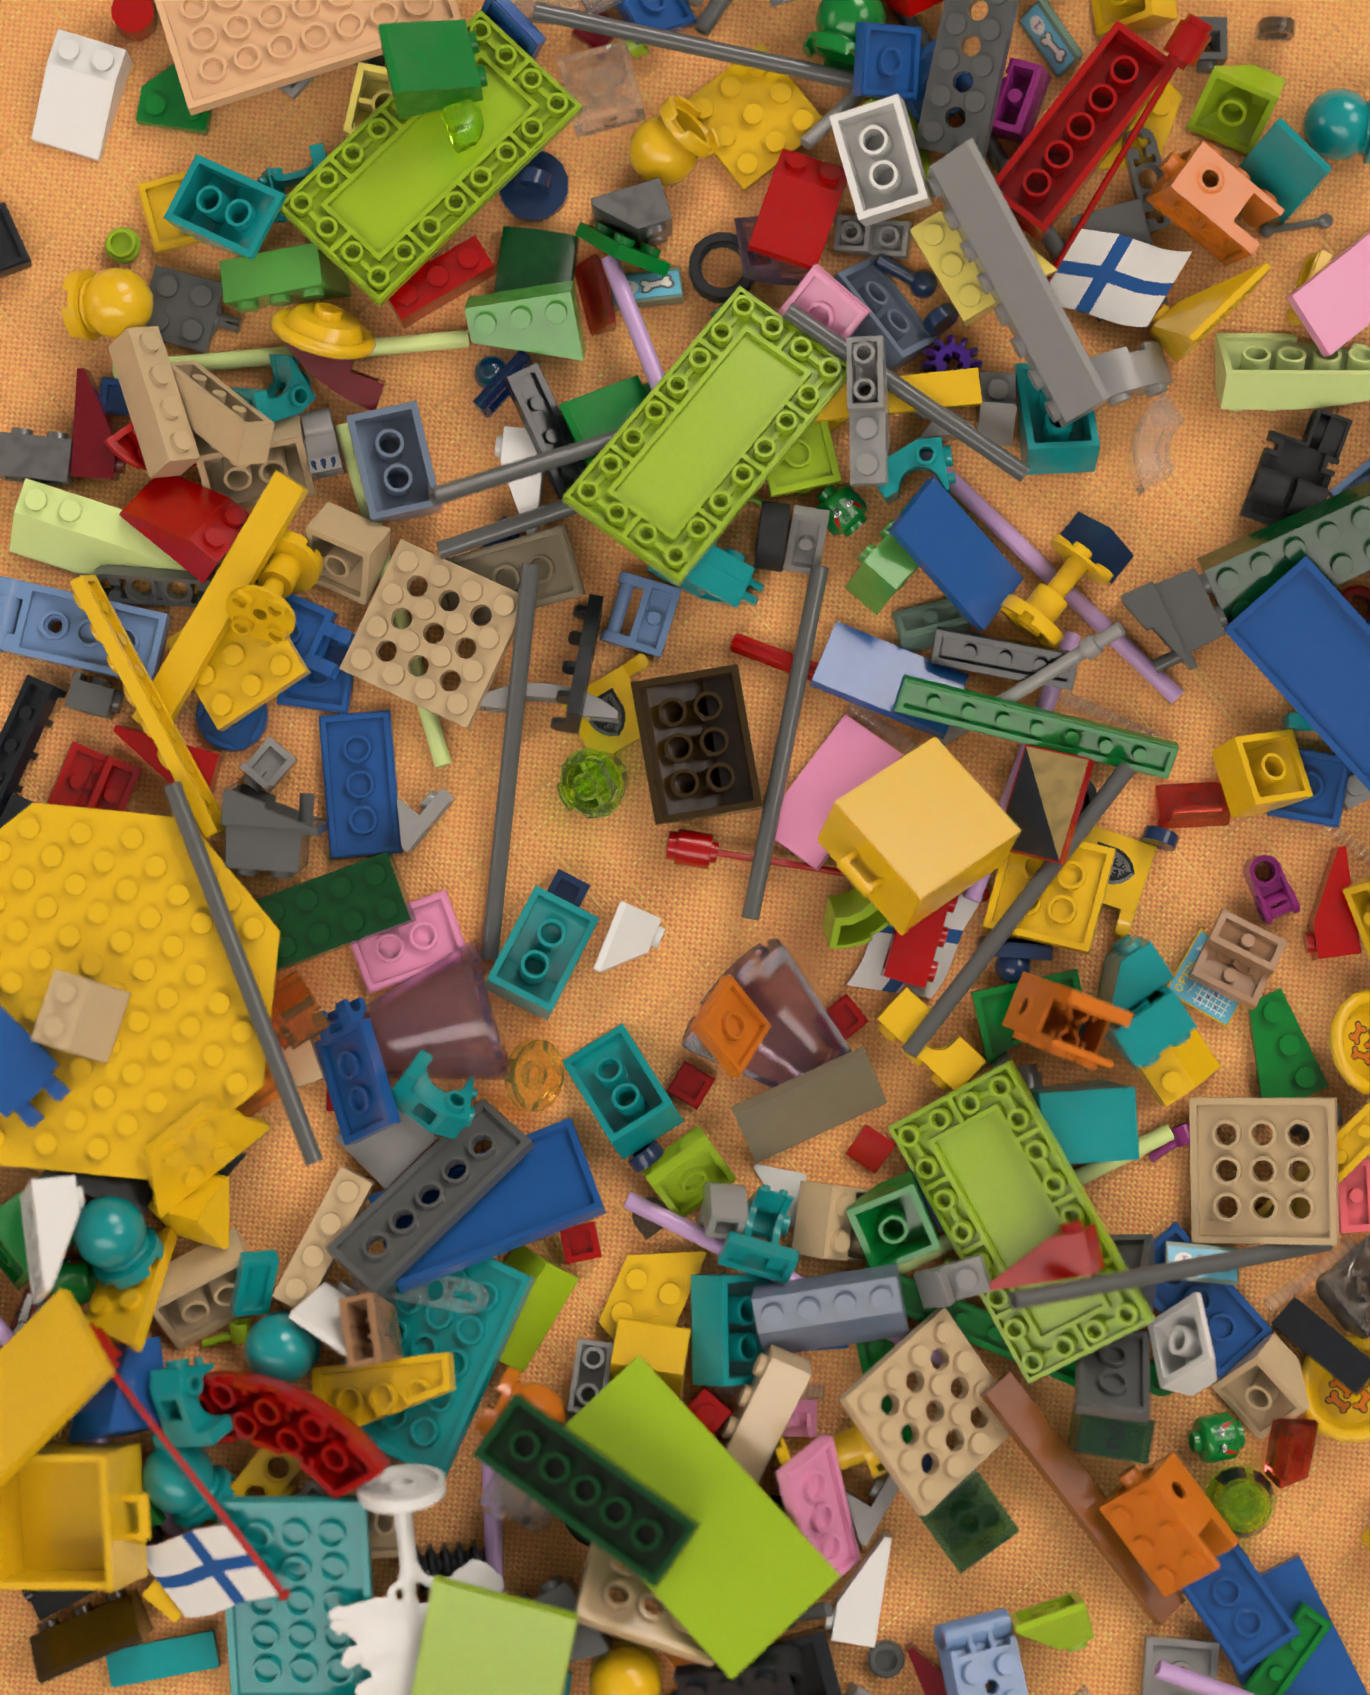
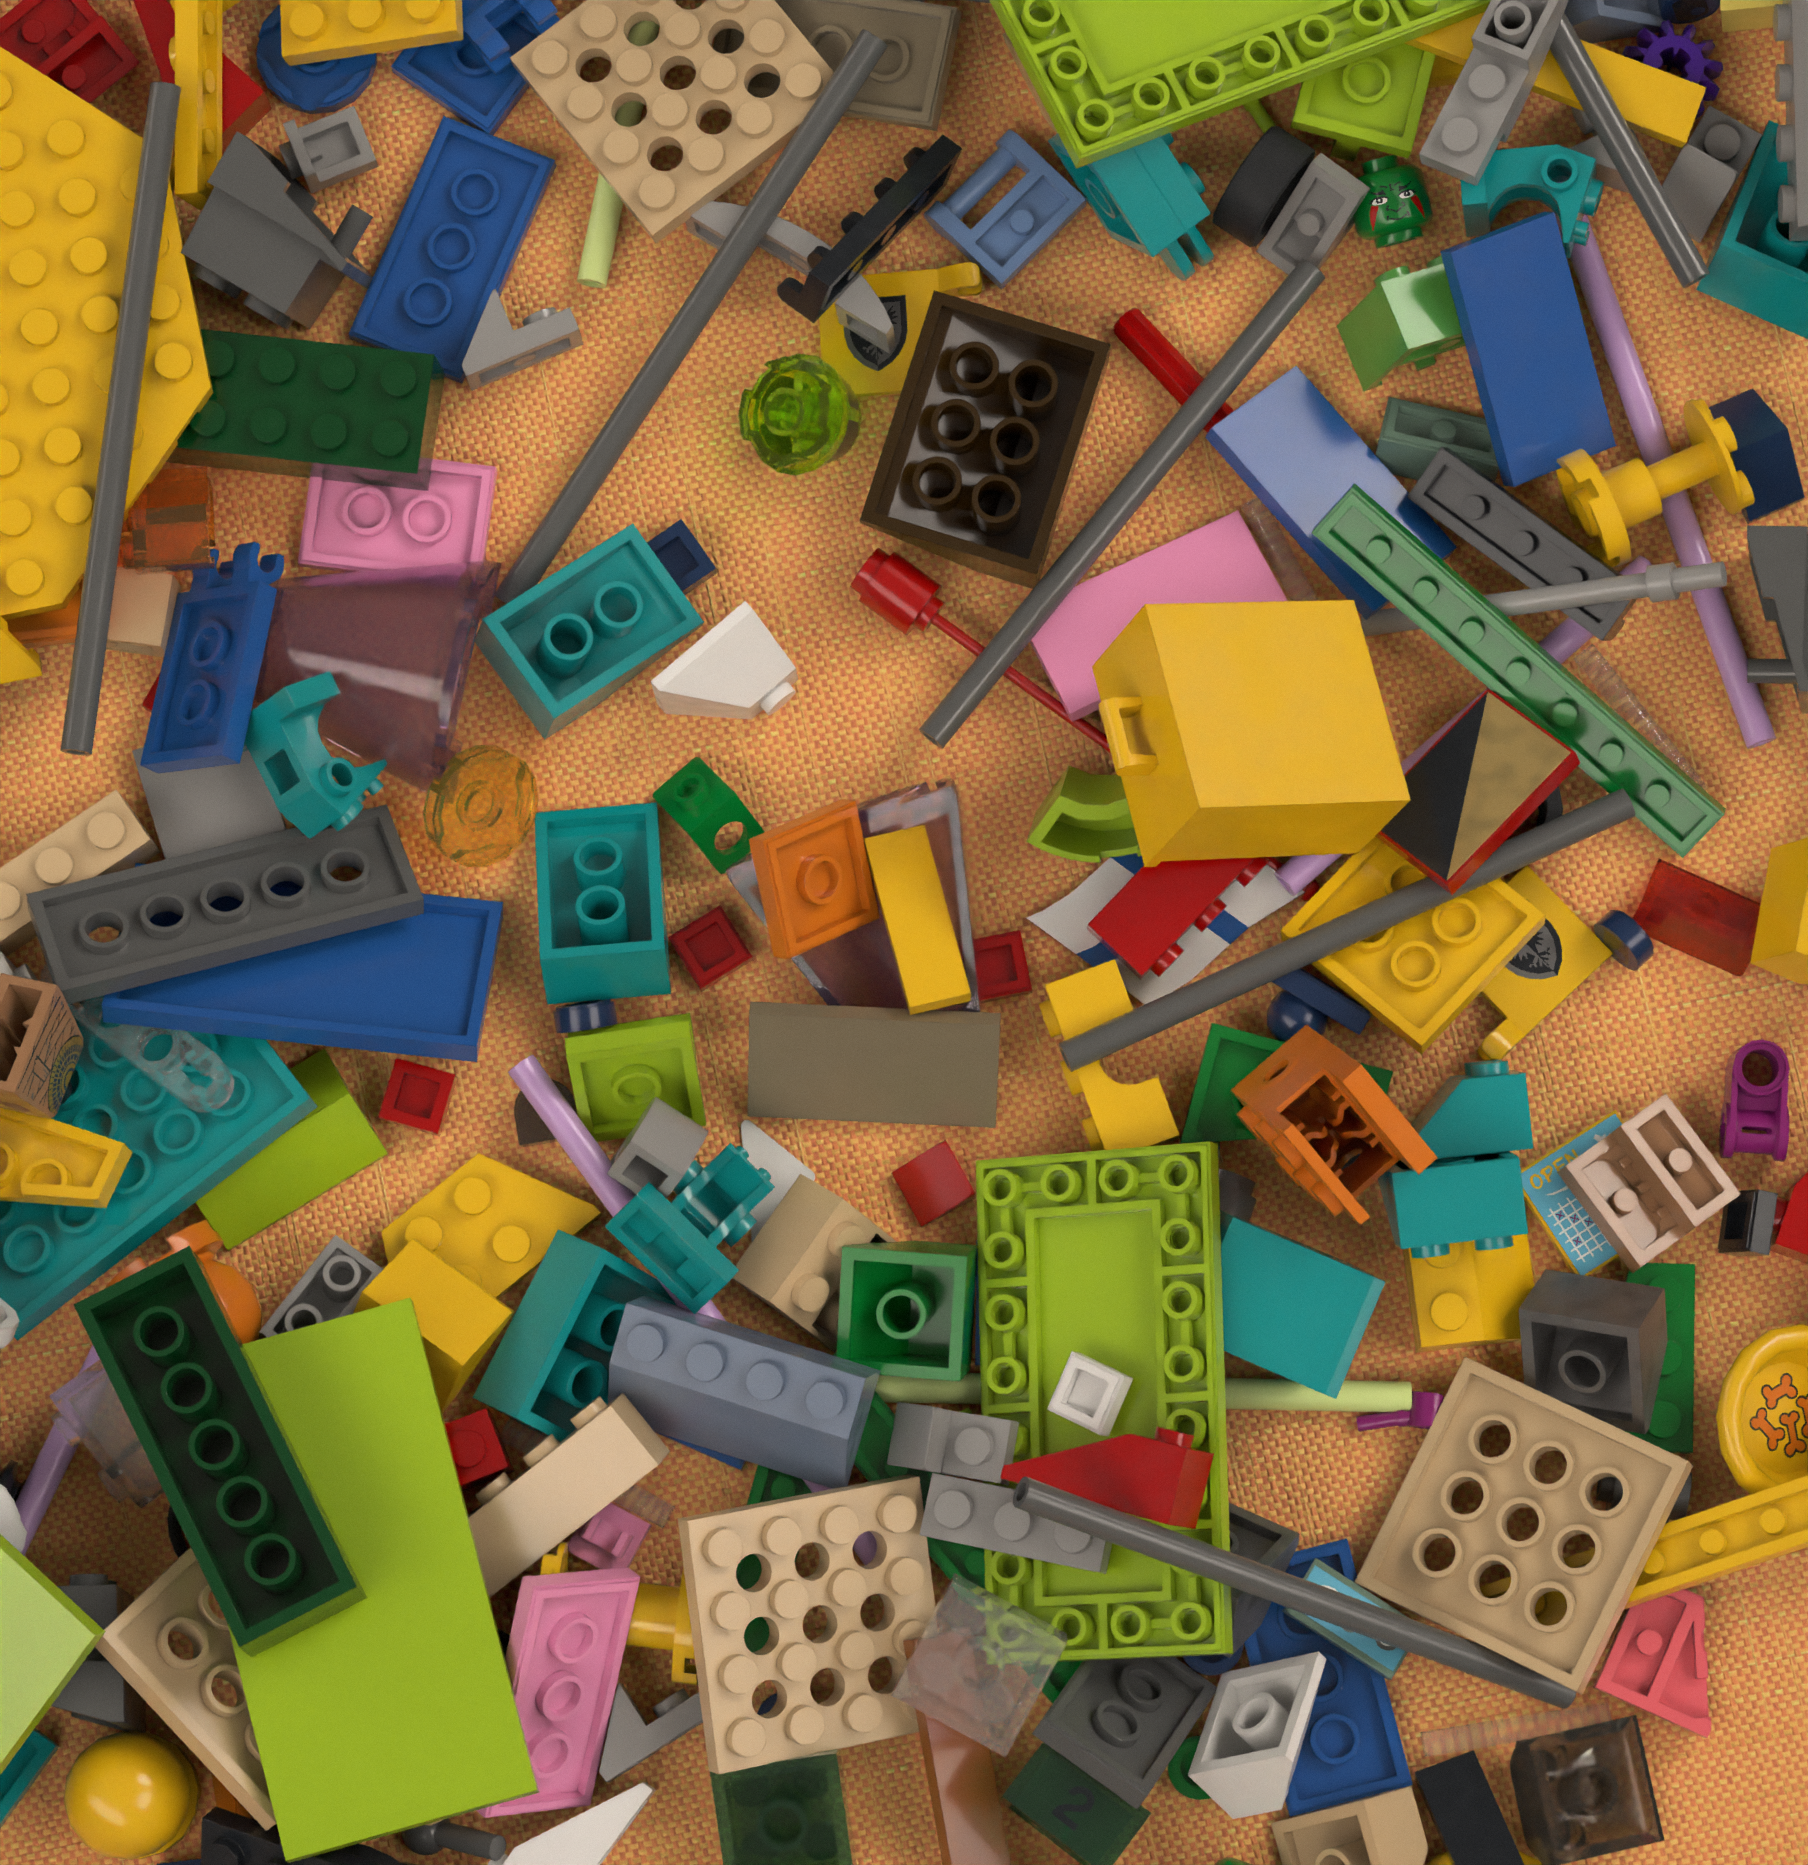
camera: 35 degrees right, 5 degrees down
none -> green bracket [653,757,765,874]
none -> yellow tile [864,825,971,1015]
none -> clear brick [891,1573,1067,1757]
none -> light grey plate [919,1473,1112,1574]
none -> white tile [1047,1351,1133,1436]
none -> flat silver slope [1519,1269,1668,1434]
none -> black tile [1718,1189,1778,1257]

